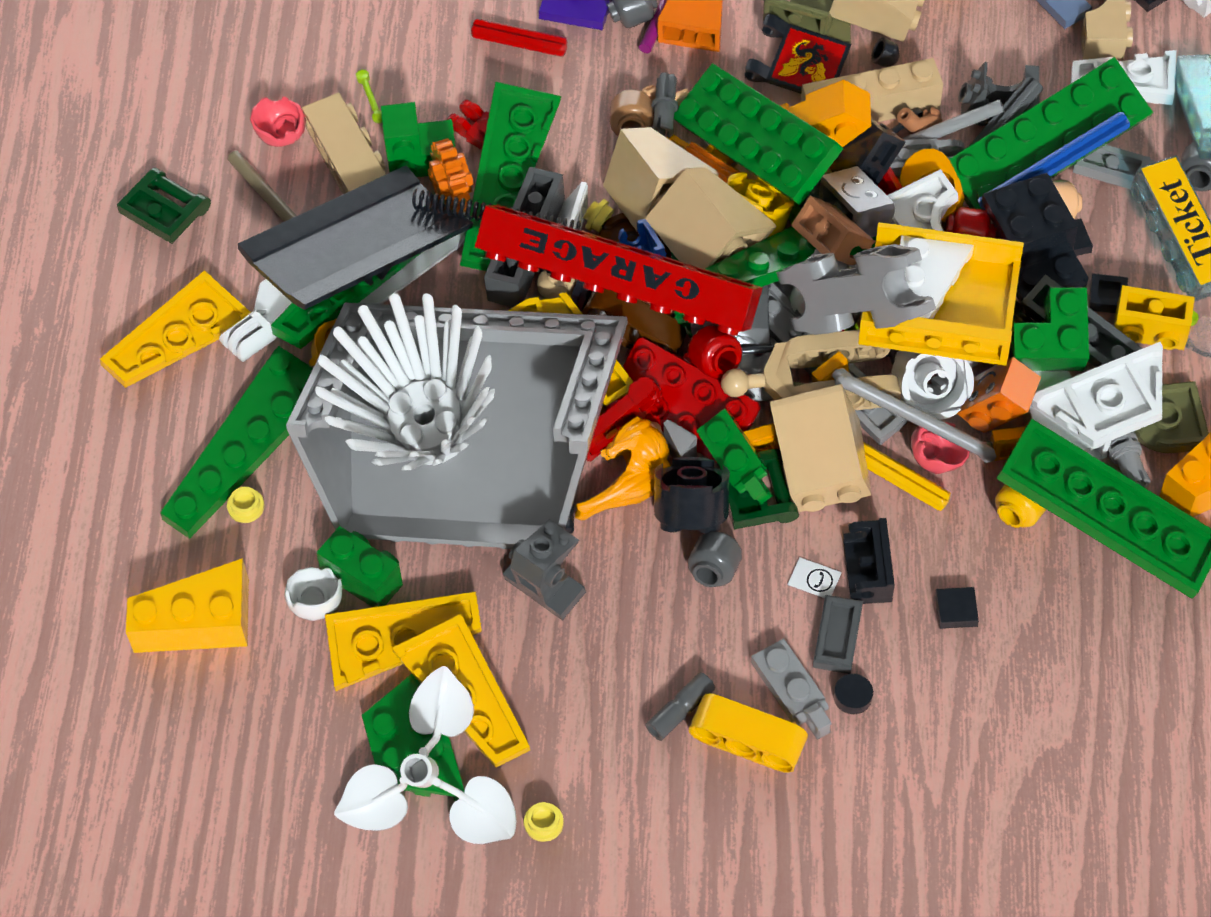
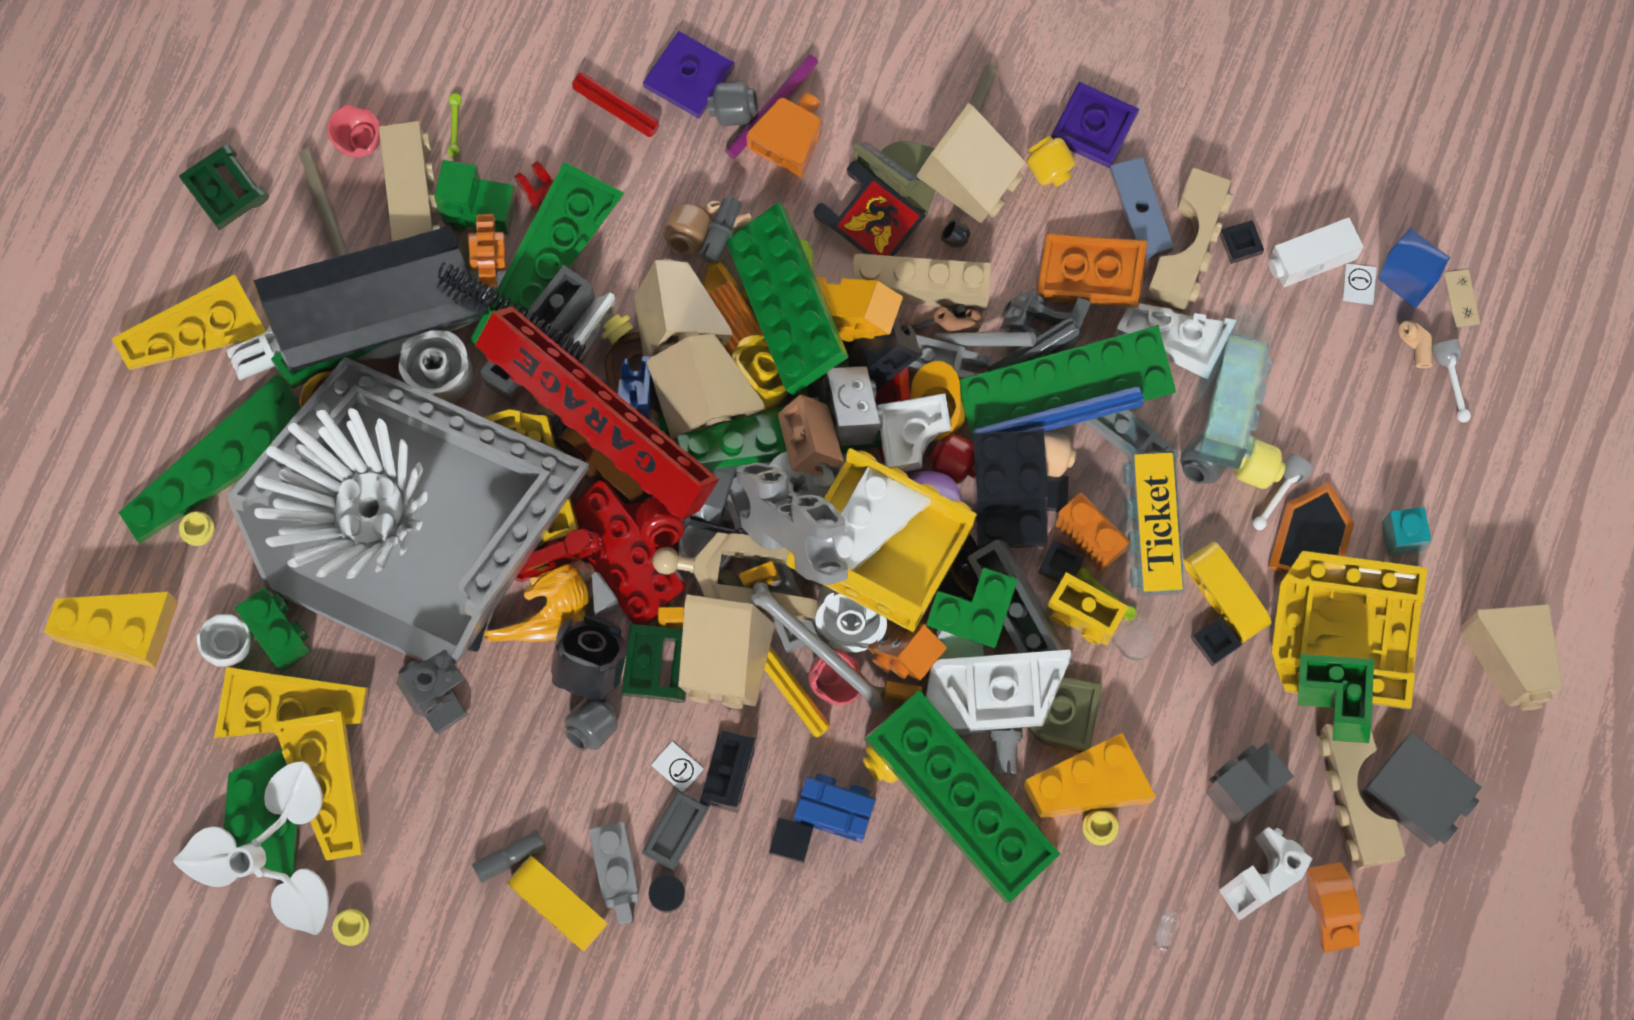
camera: 15 degrees right, 15 degrees up
green hinge [696,409,773,505] -> none
none -> white brick [399,330,474,403]
none -> blue brick [794,774,876,844]
none -> orange tile [1037,233,1148,308]
none -> orange brick [1055,492,1130,572]

